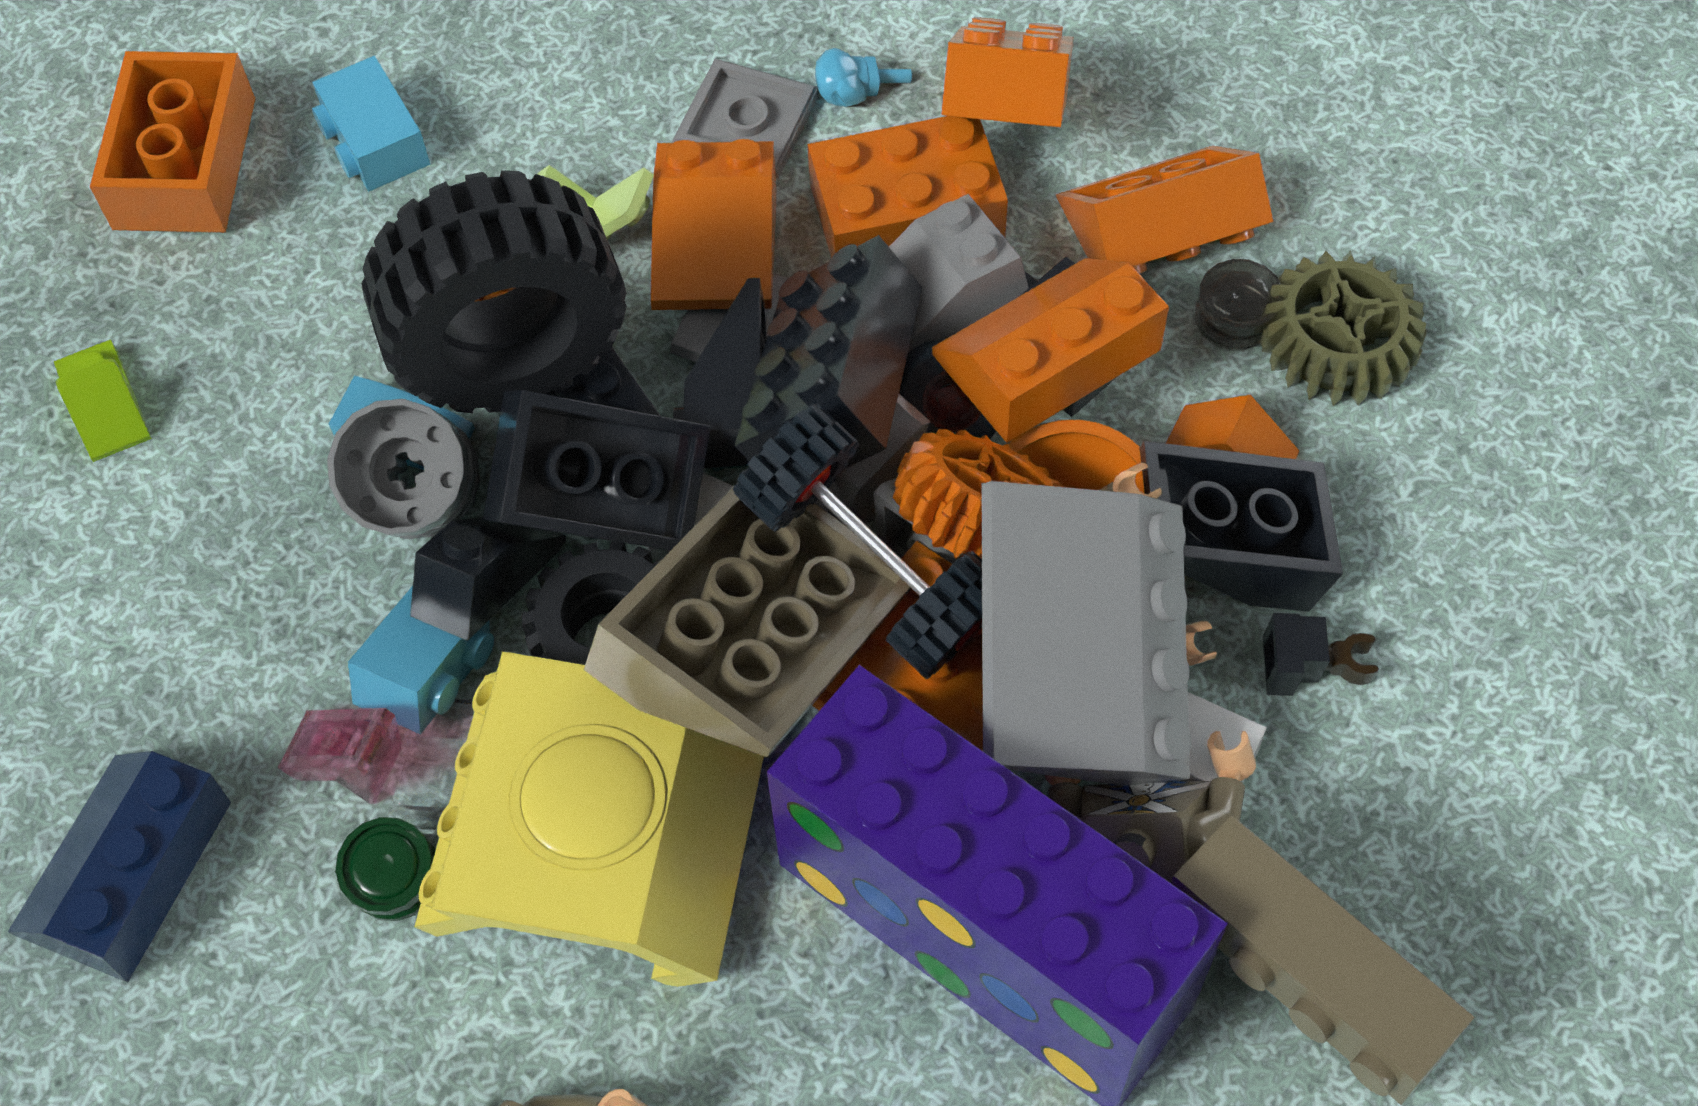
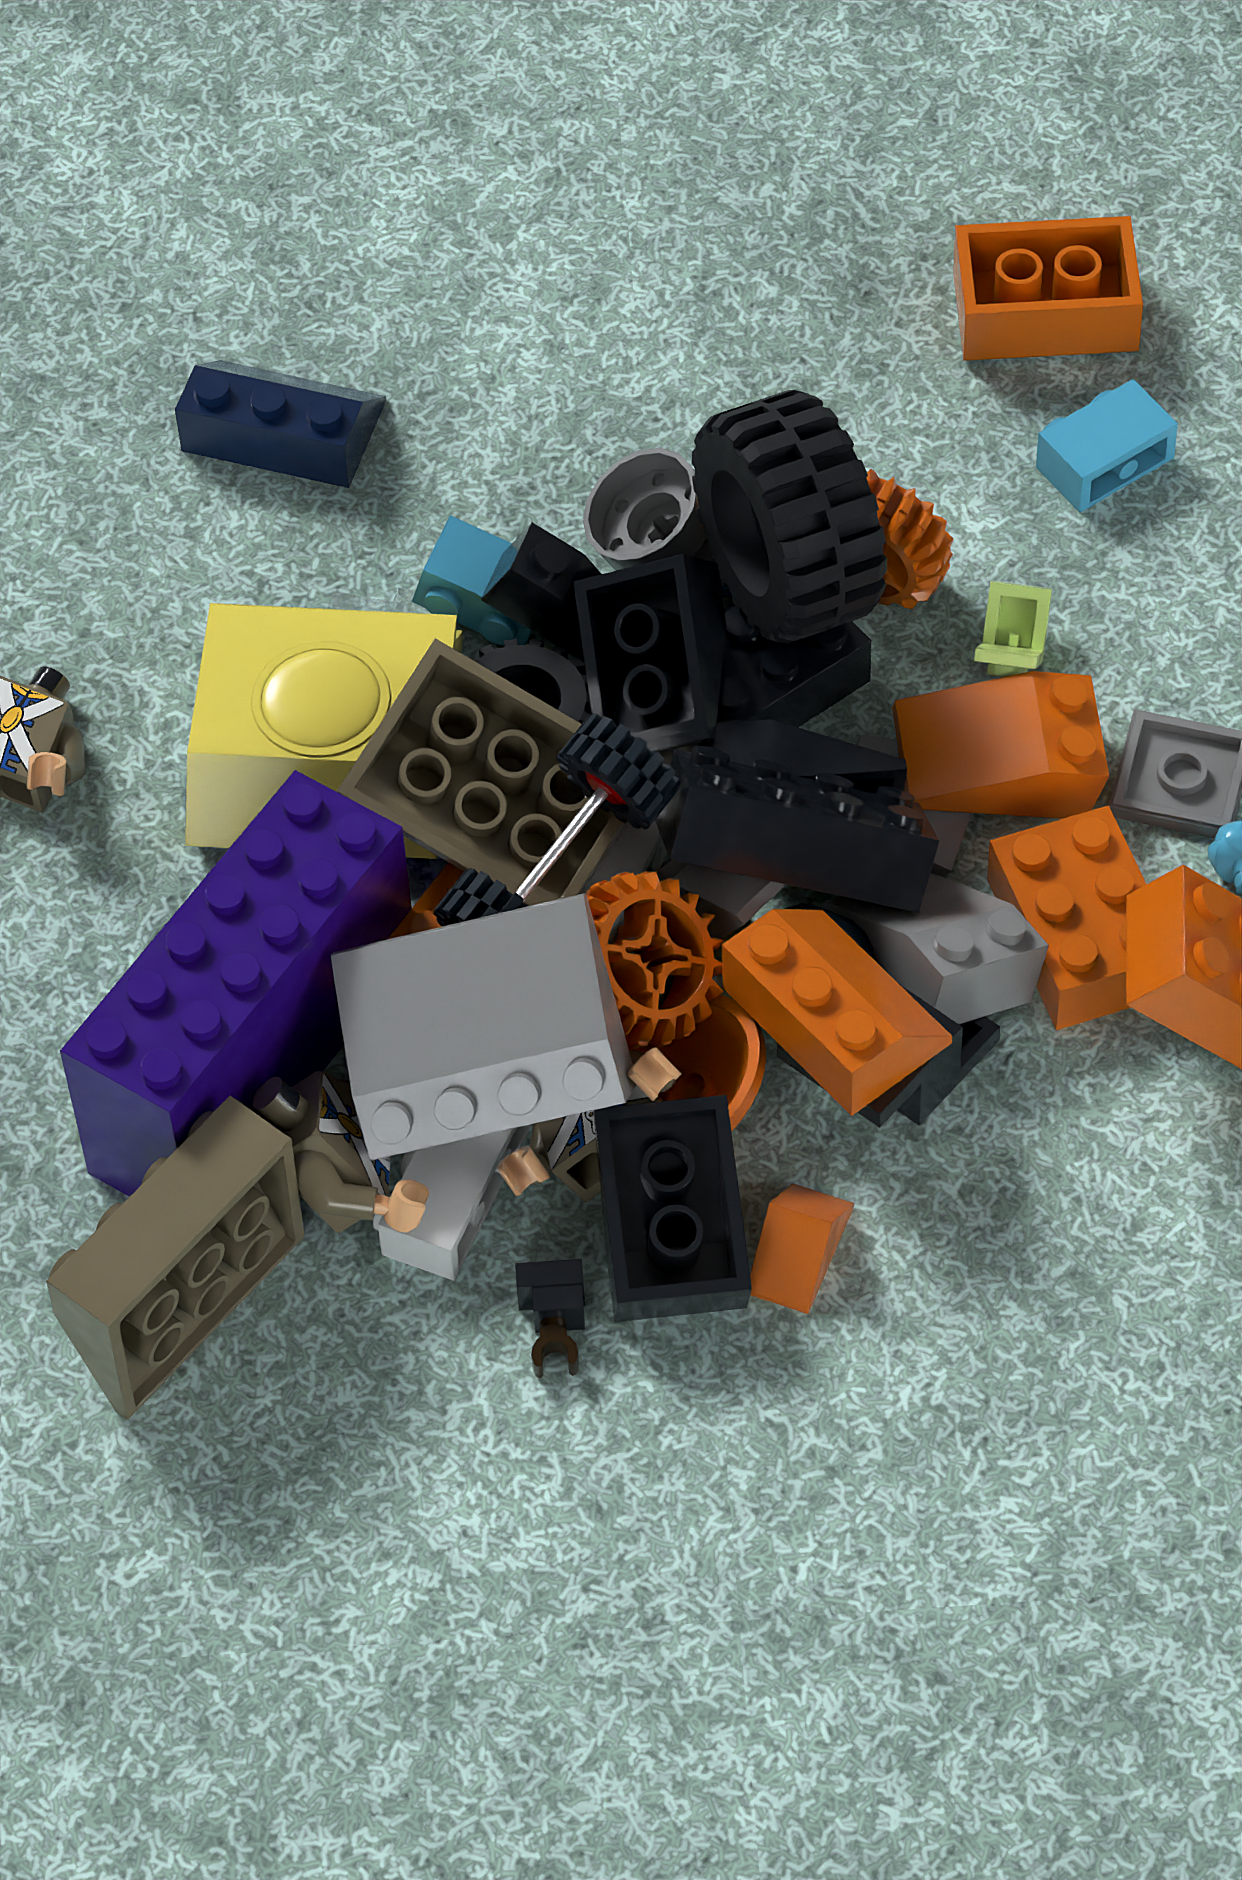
camera: 85 degrees right, 5 degrees down
lime slope [53,339,152,462] -> none
clear pink slope [278,708,402,804] -> none
dark green wheel [335,817,436,921] -> none
orange slope [1056,145,1273,274] -> none
clear smoke wheel [1195,259,1284,352] -> none
olive gear [1259,250,1427,406] -> none

